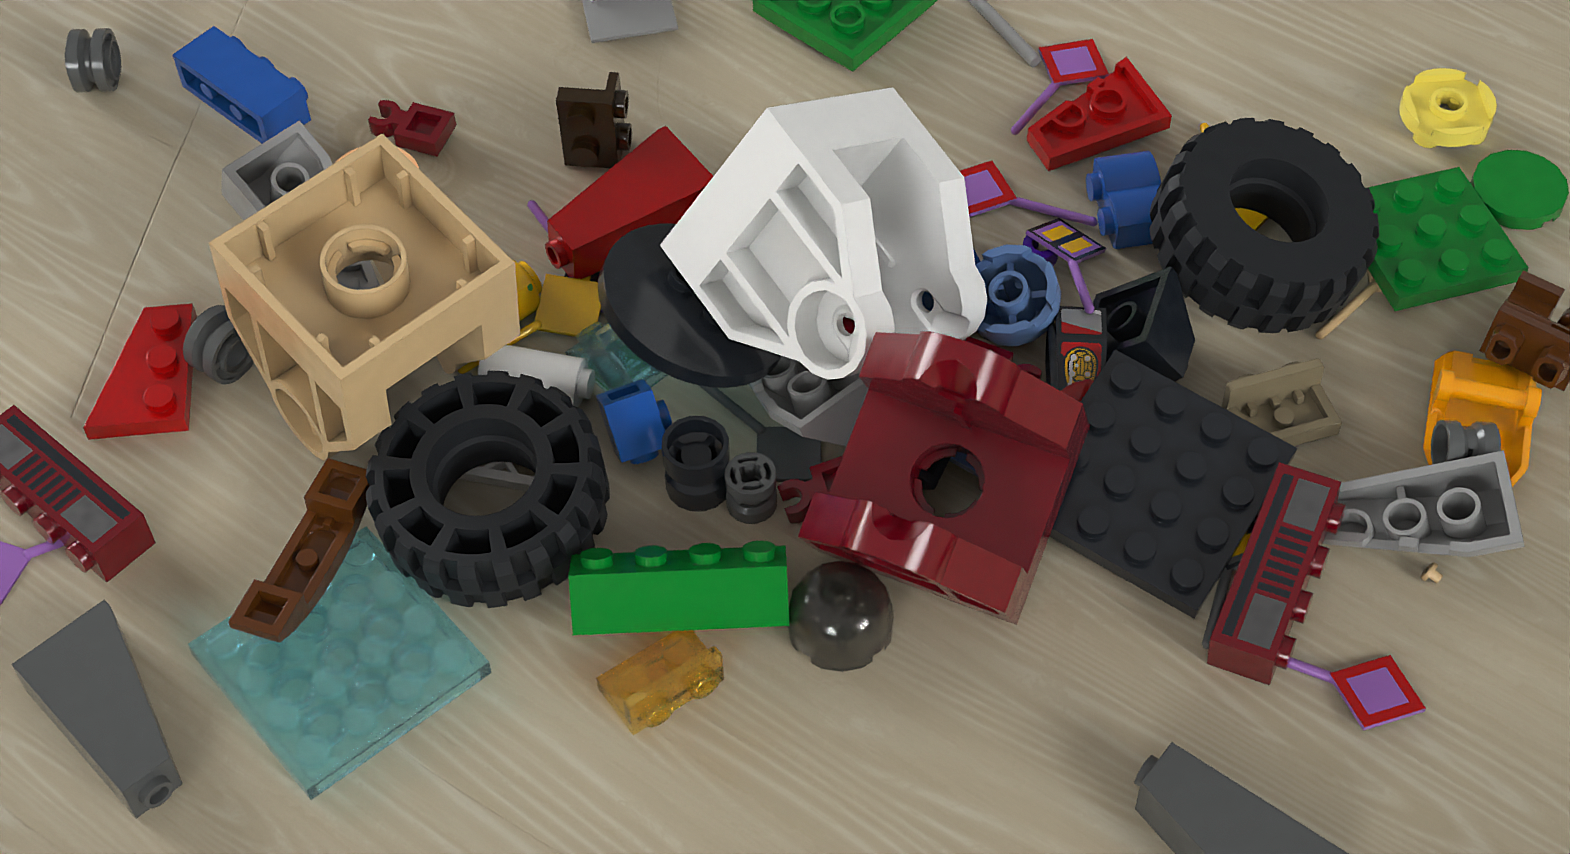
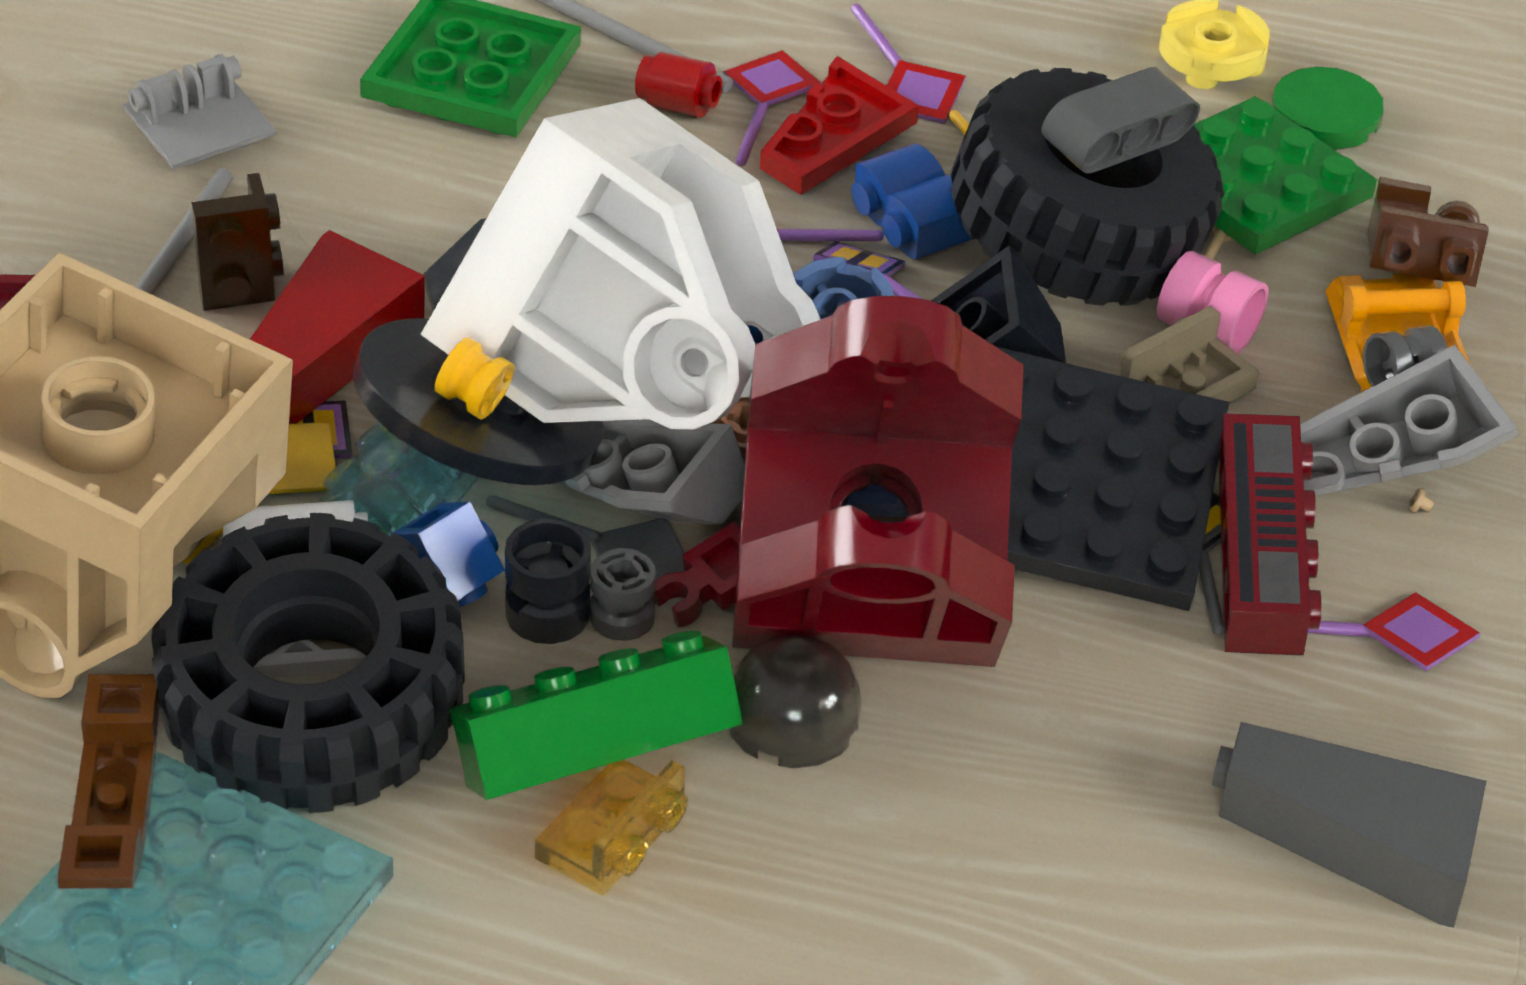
camera: 25 degrees left, 10 degrees down
none -> light grey axle [135,168,233,294]
none -> yellow wheel [435,337,515,420]
none -> red brick [635,52,722,117]
none -> medium lavender piece [851,4,966,124]
none -> dark grey beam [1041,67,1200,174]
none -> bright pink wheel [1156,251,1269,354]

